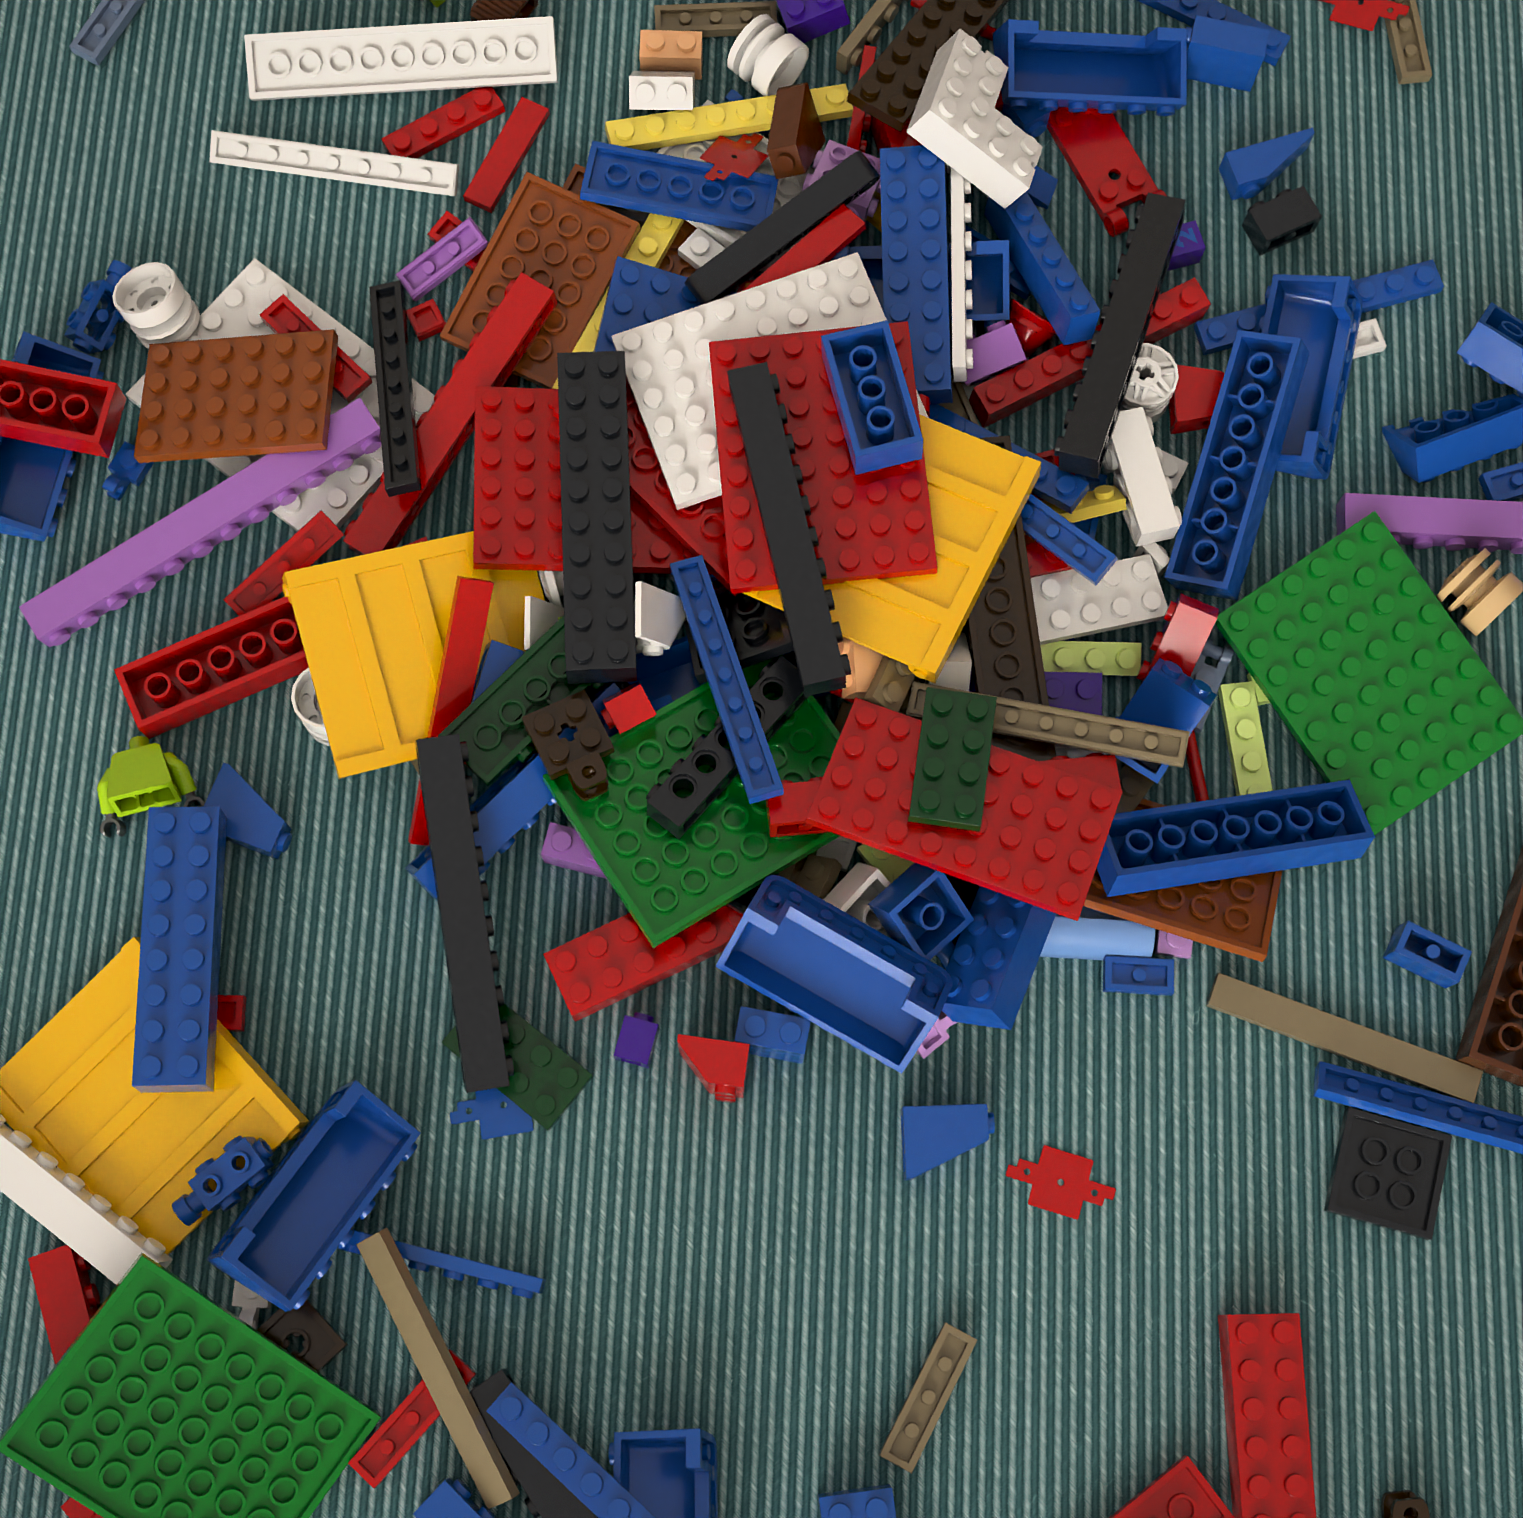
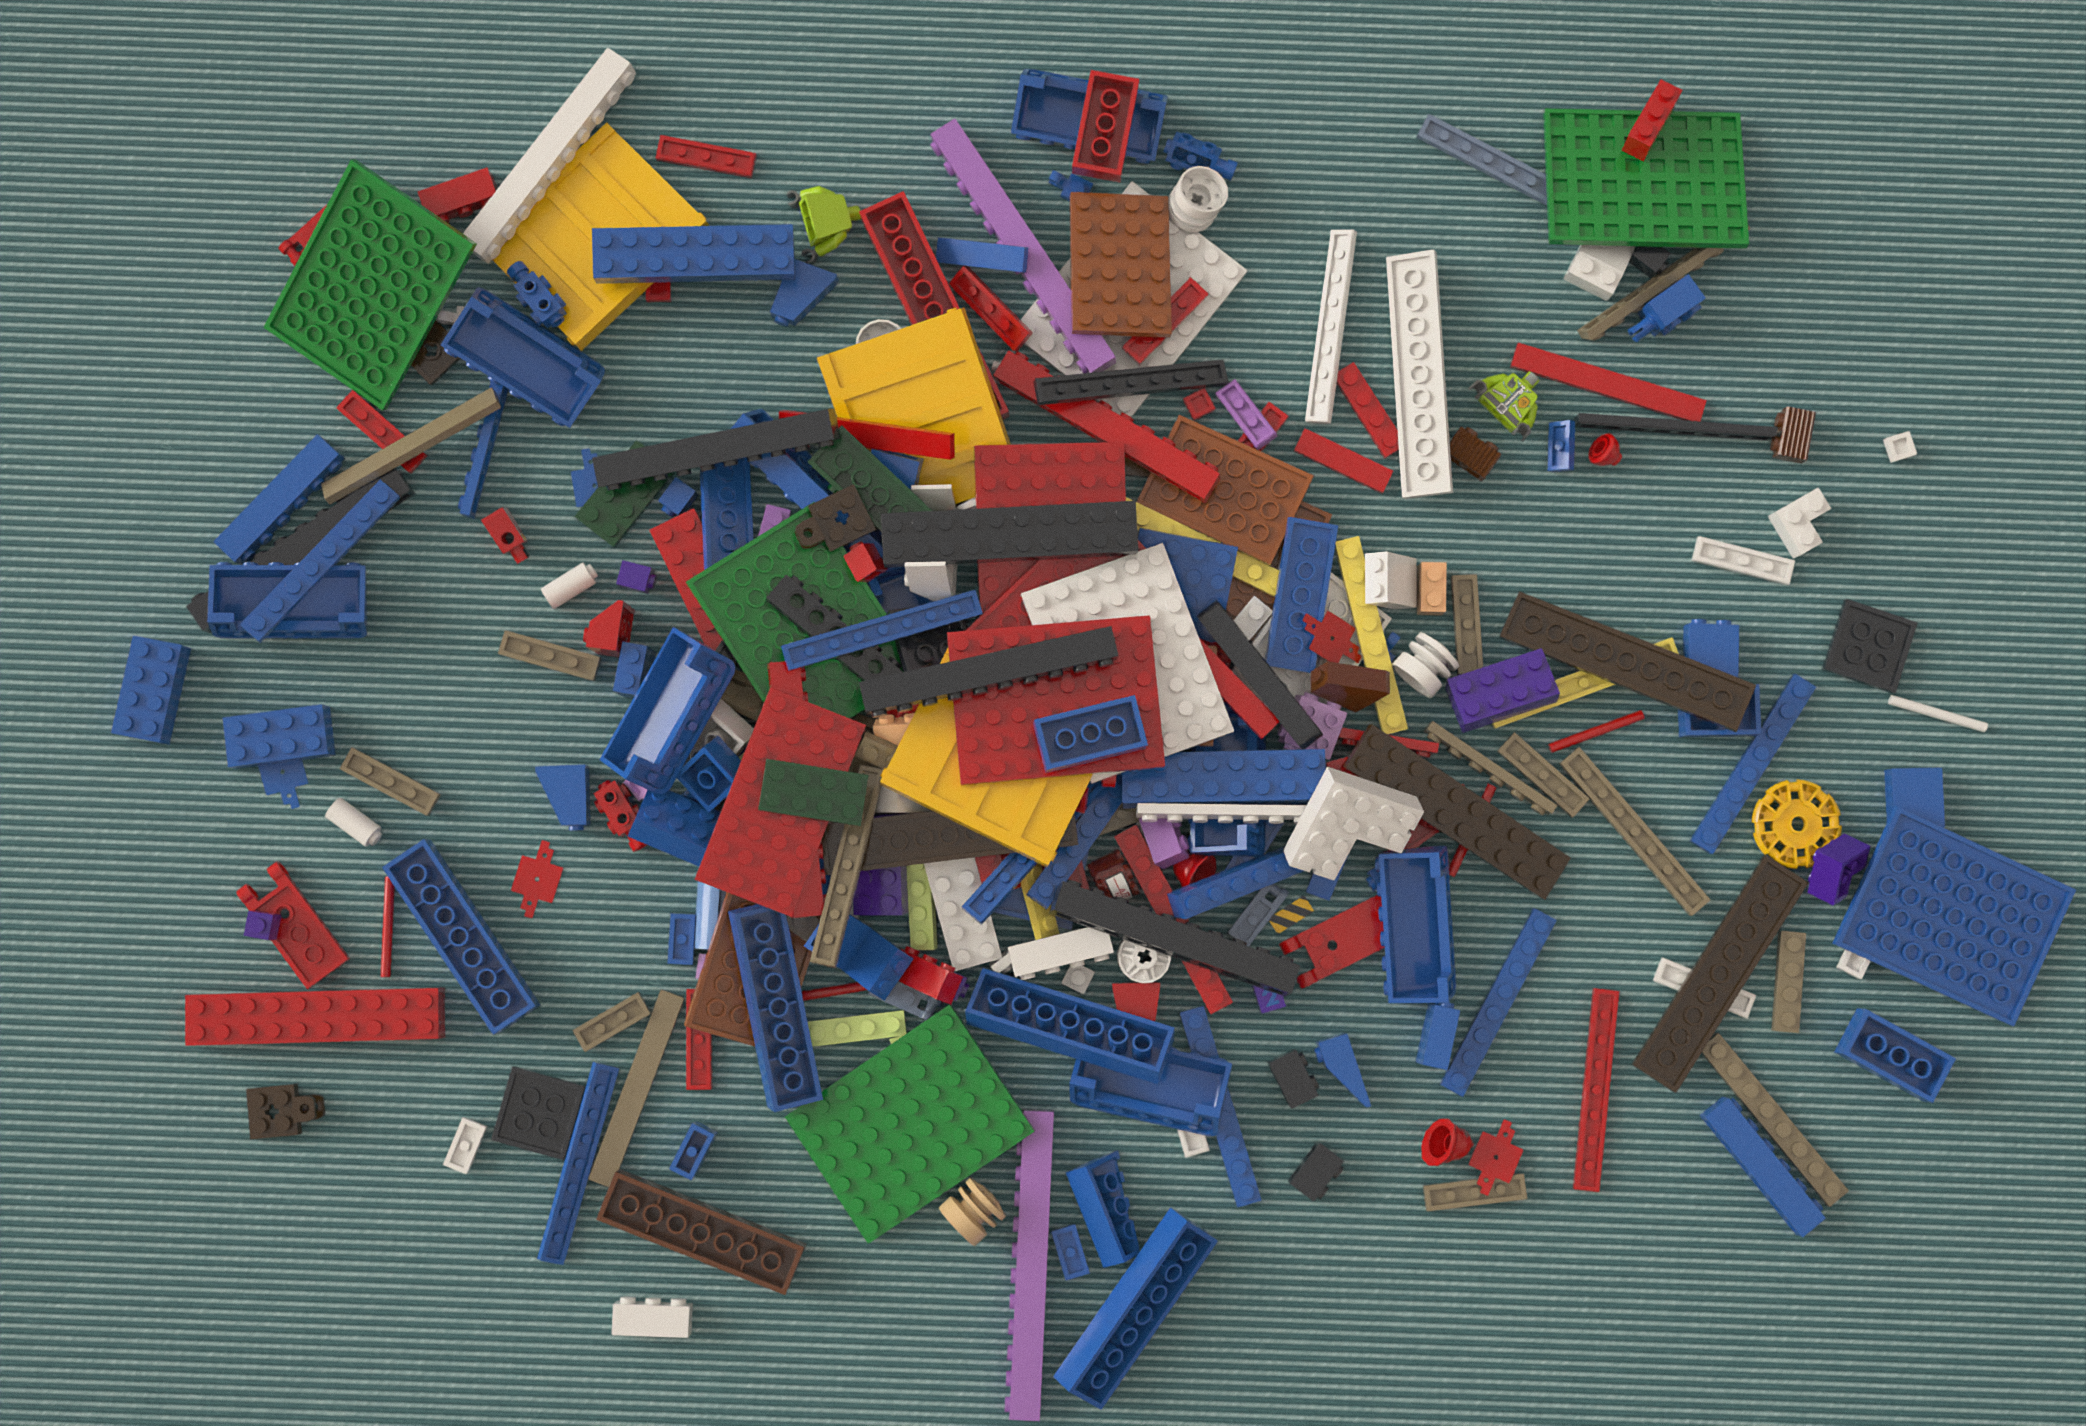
camera: 90 degrees right, 10 degrees up
none -> white brick [325,797,382,847]
none -> red bar [380,877,395,977]
none -> blue brick [382,839,541,1035]
none -> white plate [443,1117,488,1174]
none -> red torso [481,507,530,564]
none -> dark tan plate [498,630,602,682]
none -> white brick [541,562,598,609]
none -> dark tan plate [572,992,652,1052]
none -> red brick [593,780,647,852]
none -> red tile [655,135,757,179]
none -> blue brick [658,477,699,518]
none -> red tile [686,989,712,1090]
none -> blue plate [700,458,753,570]
none -> blue tile [936,237,1029,272]
none -> clear red brick [1087,849,1140,900]
none -> sand blue plate [1227,884,1289,947]
none -> sticker [1269,896,1314,934]
none -> black brick [1287,1141,1344,1202]
none -> red piece [1421,1119,1474,1166]

